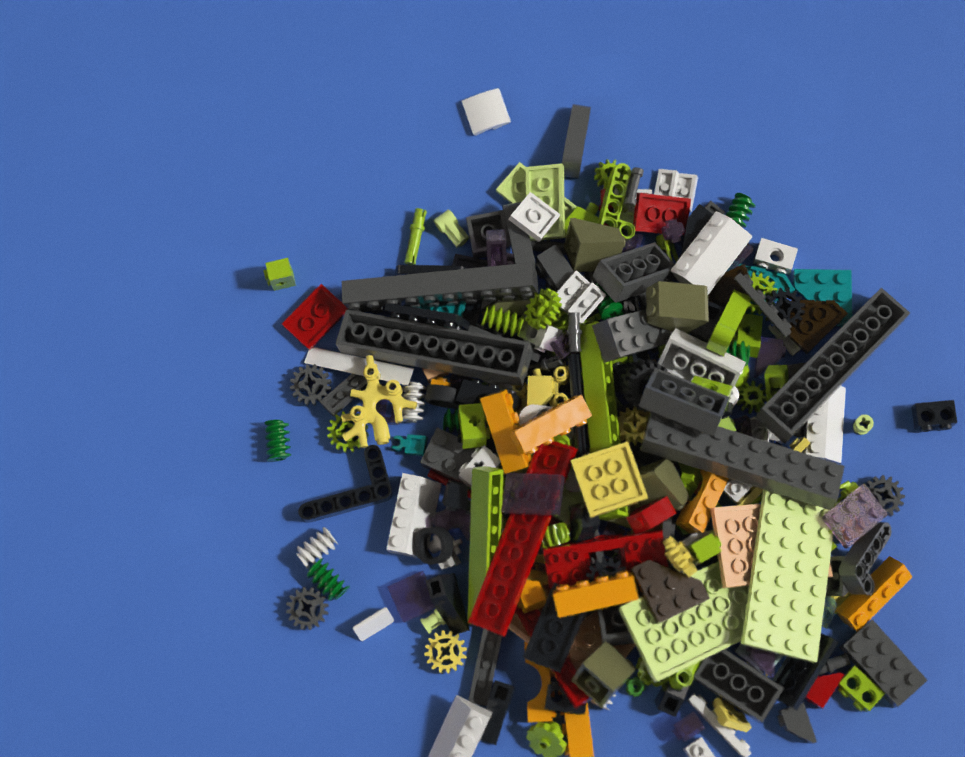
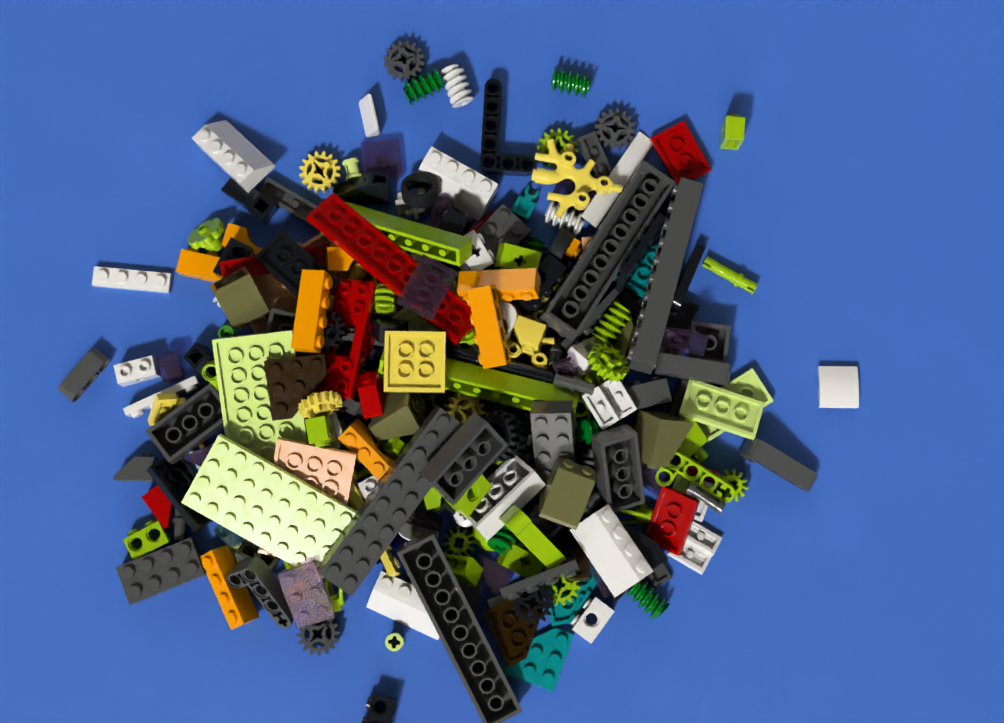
camera: 105 degrees right, 5 degrees up
yellowish green piece [433,209,469,248] -> none
white plate [508,192,561,242] -> none
clear purple gear [662,219,685,243] -> none

